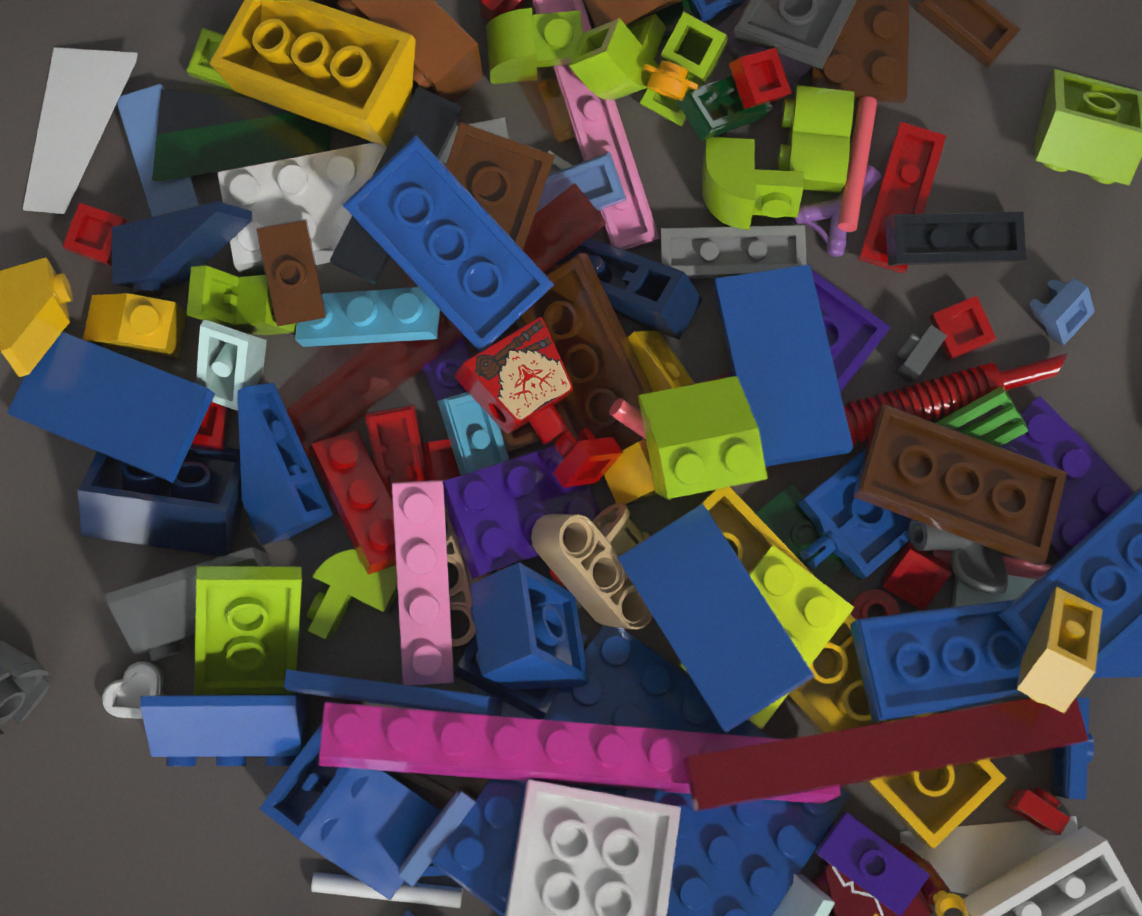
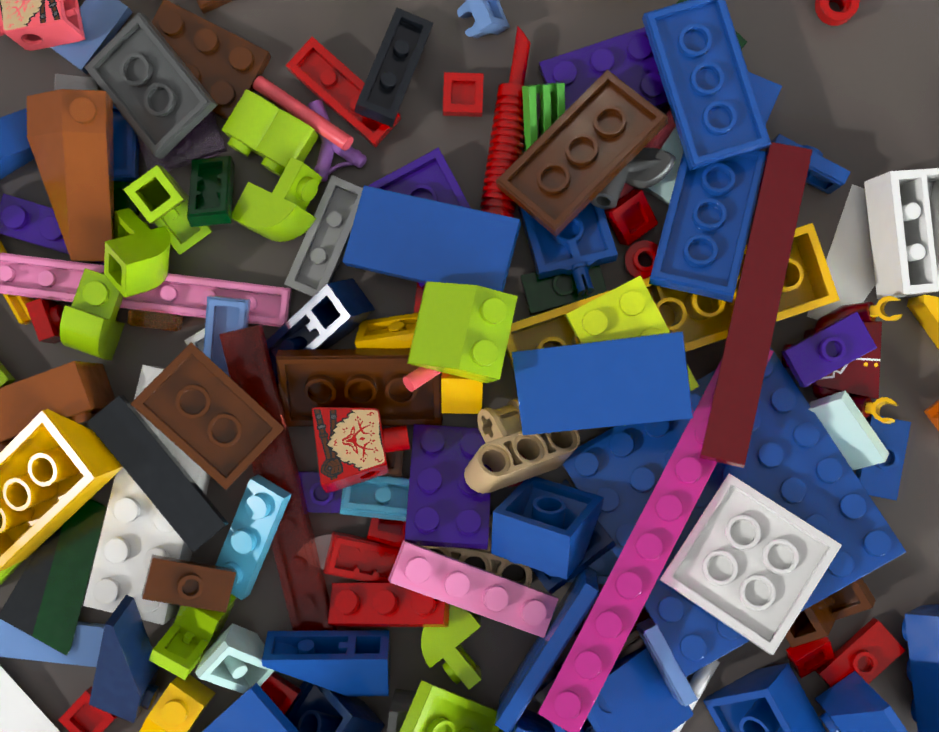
camera: 65 degrees left, 5 degrees up
blue tile [343,136,554,352] -> none
red tile [553,428,623,488] -> none
light orange plate [643,60,699,101] -> none
red plate [729,48,791,109] -> none
dark grey plate [895,325,947,383] -> none
red plate [1005,787,1071,835] -> none
yellow slope [1017,587,1103,713] -> none

